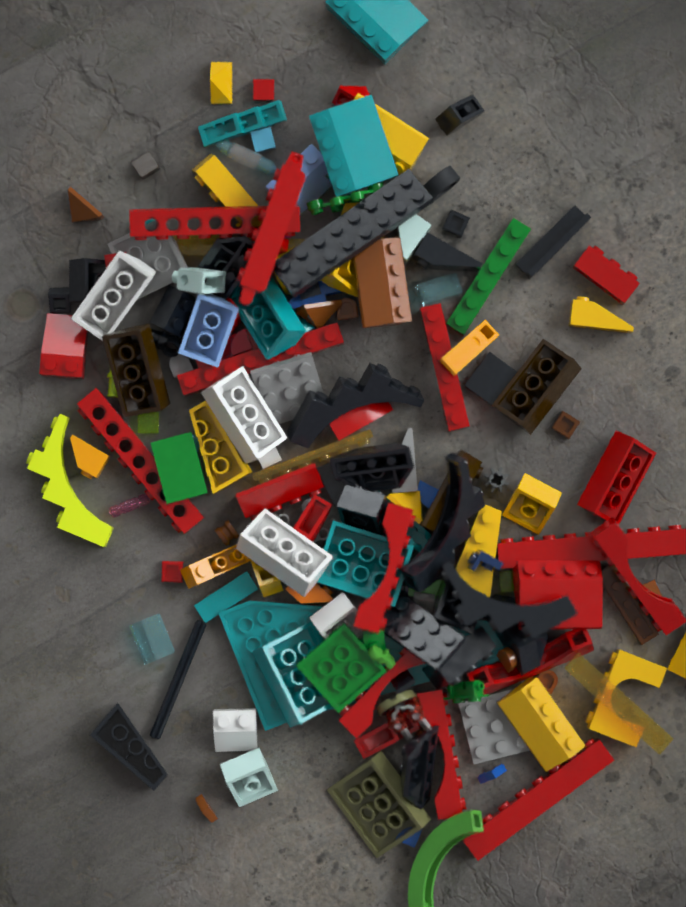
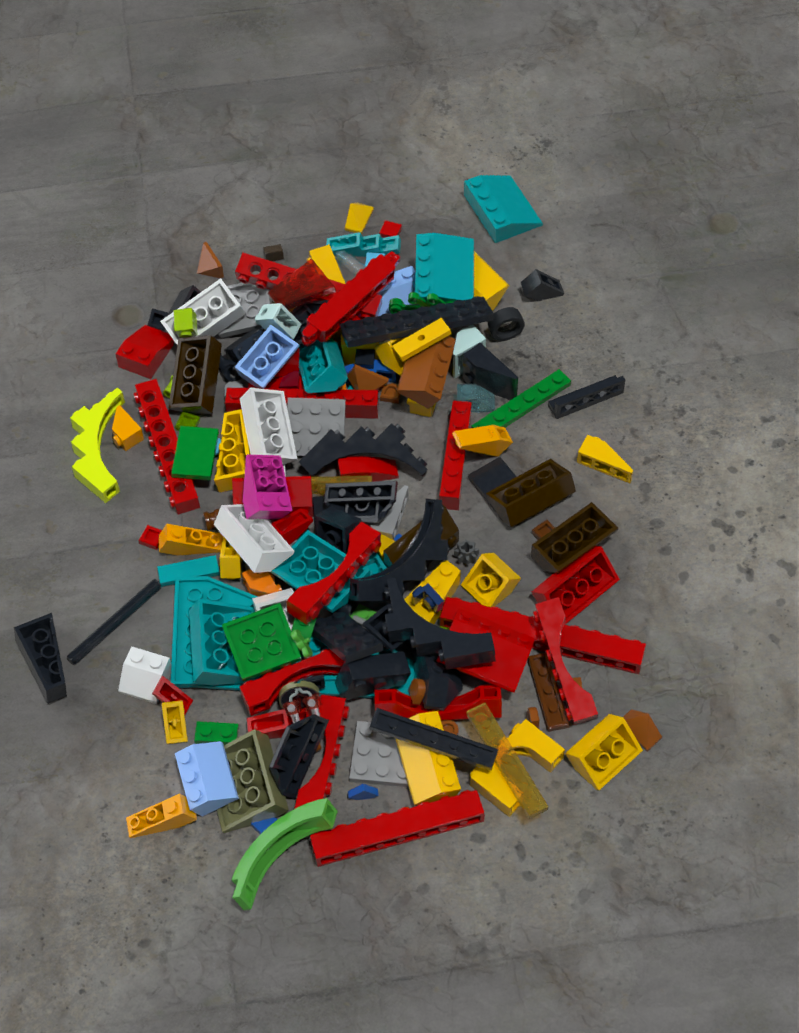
camera: 20 degrees right, 30 degrees down
clear pink axle [109,493,150,518] -> none
clear light blue panel [129,614,175,665] -> none
dark orange tile [196,794,218,823] -> none
light aqua slope [220,748,278,807] -> none
black tile [442,209,470,237] -> none
green hinge [444,680,489,703] -> none
red brick [572,245,640,305] -> none
none -> light orange slope [126,794,197,838]
none -> red slope [152,676,193,714]
none -> yellow slope [162,700,188,744]
none -> lime brick [174,308,198,338]
none -> light blue slope [175,741,239,817]
none -> green plate [194,721,239,745]
none -> dark pink slope [243,454,292,519]
none -> clear red wedge [268,258,336,310]
none -> black tile [369,708,499,771]
none -> yellow tile [393,318,452,362]
none -> dark orange tile [527,707,540,729]
none -> dark brown slope [531,502,619,573]

